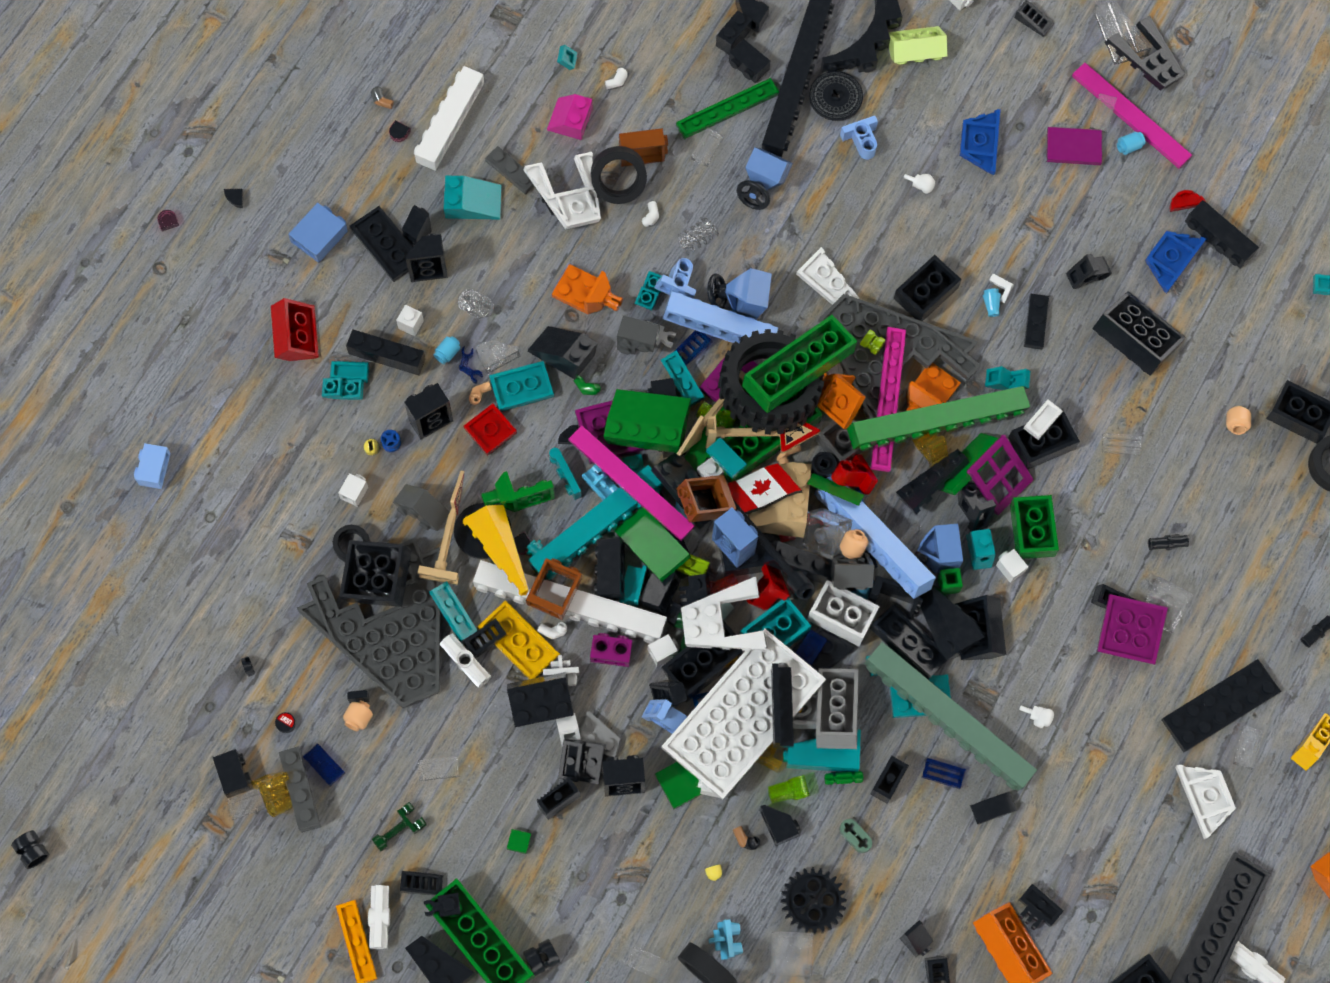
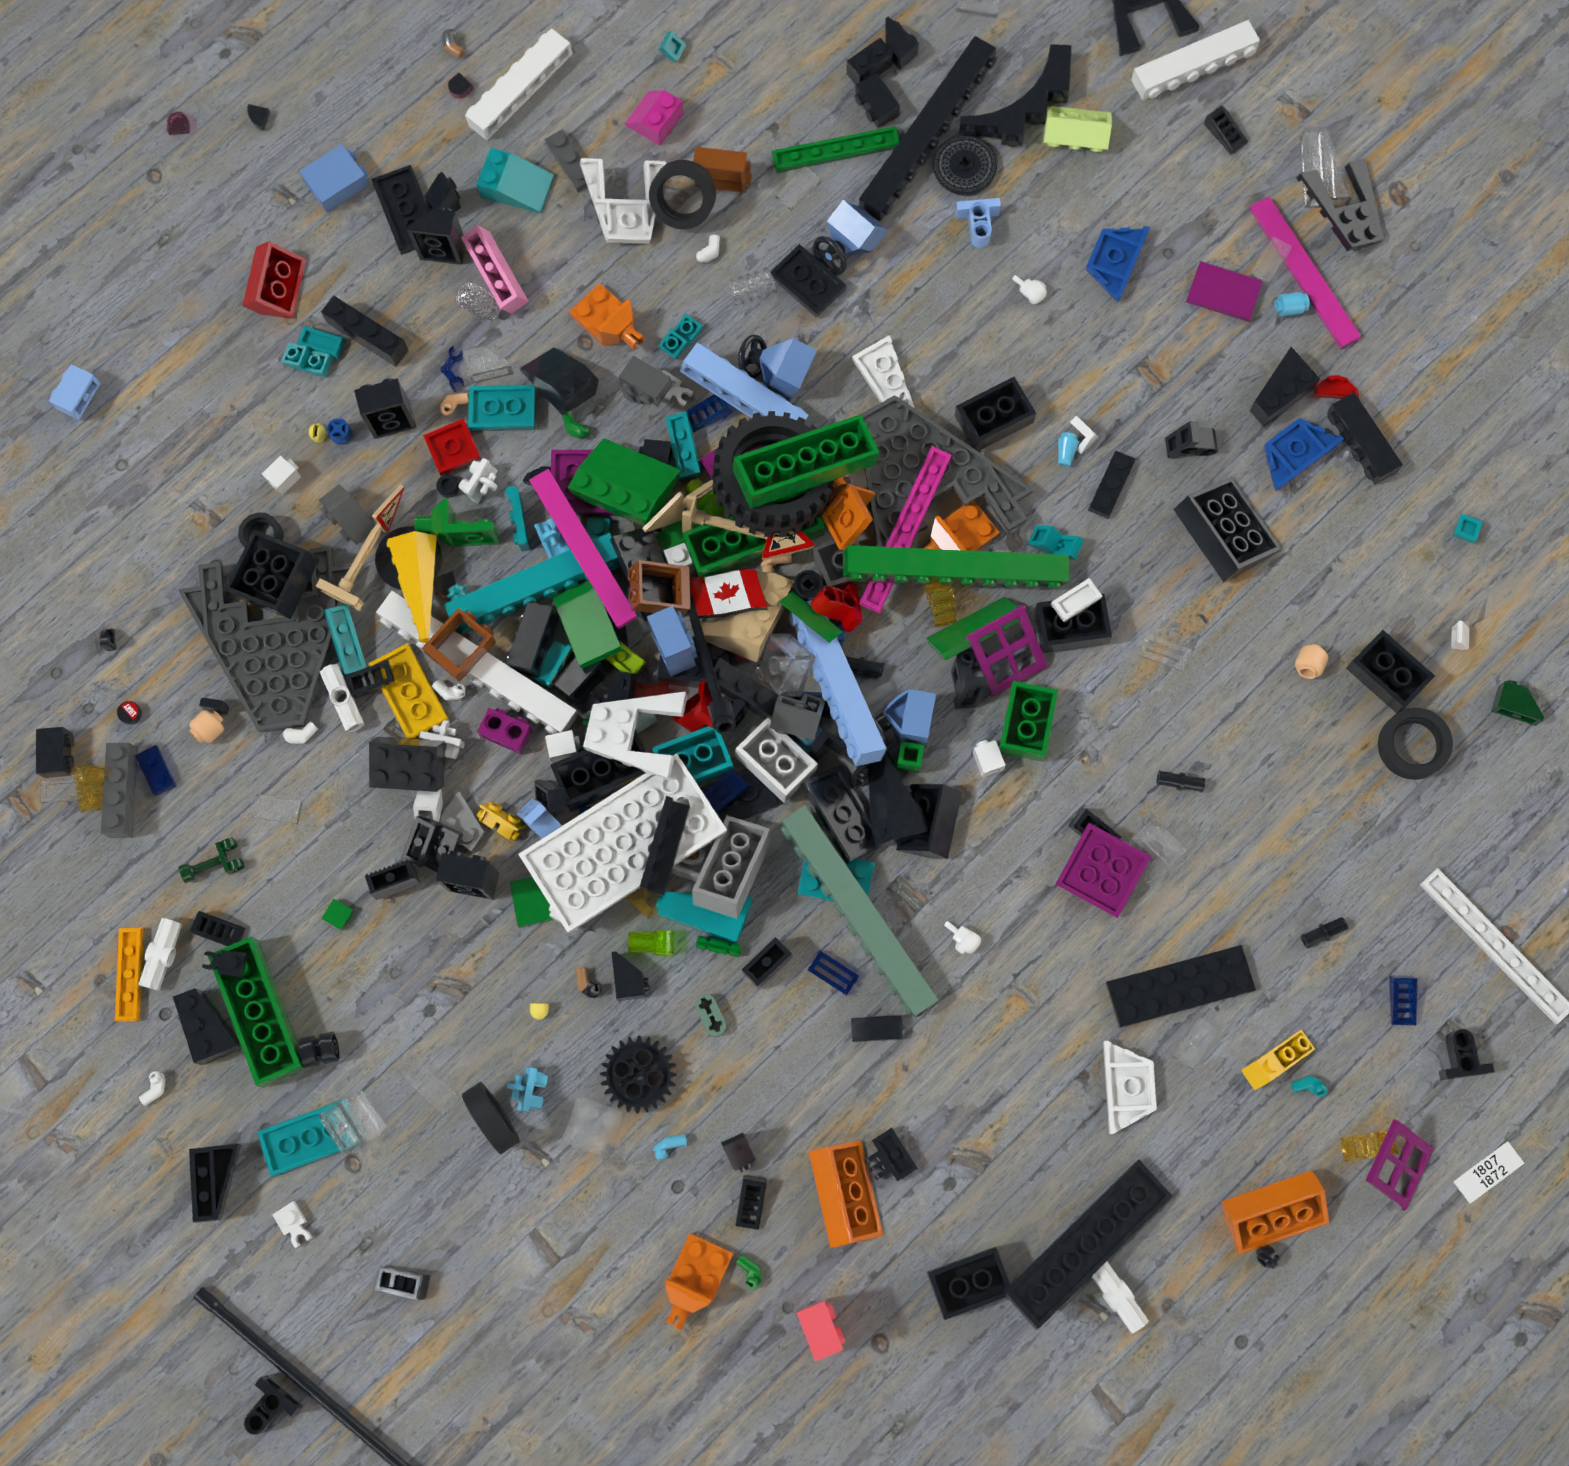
camera: 25 degrees right, 5 degrees up
white brick [396,305,424,336] -> none
medium azure brick [433,336,461,365] -> none
white arm [605,68,627,89] -> none
light blue tile [655,258,696,298] -> none
teal tile [706,437,747,478] -> none
light nougat head [839,529,868,559] -> none
lime wheel [860,329,886,355] -> none
black wing [896,449,970,515] -> none
teal torso [966,529,995,570] -> none
none -> white arm [283,722,318,744]
none -> black tile [436,475,459,498]
none -> white hips [459,458,498,504]
none -> bright pink brick [461,225,529,314]
none -> yellow hinge [477,802,526,841]
none -> medium azure arm [653,1134,687,1160]
none -> black plate [769,244,846,318]
none -> black pin [845,656,884,677]
none -> black wedge [1250,347,1320,427]

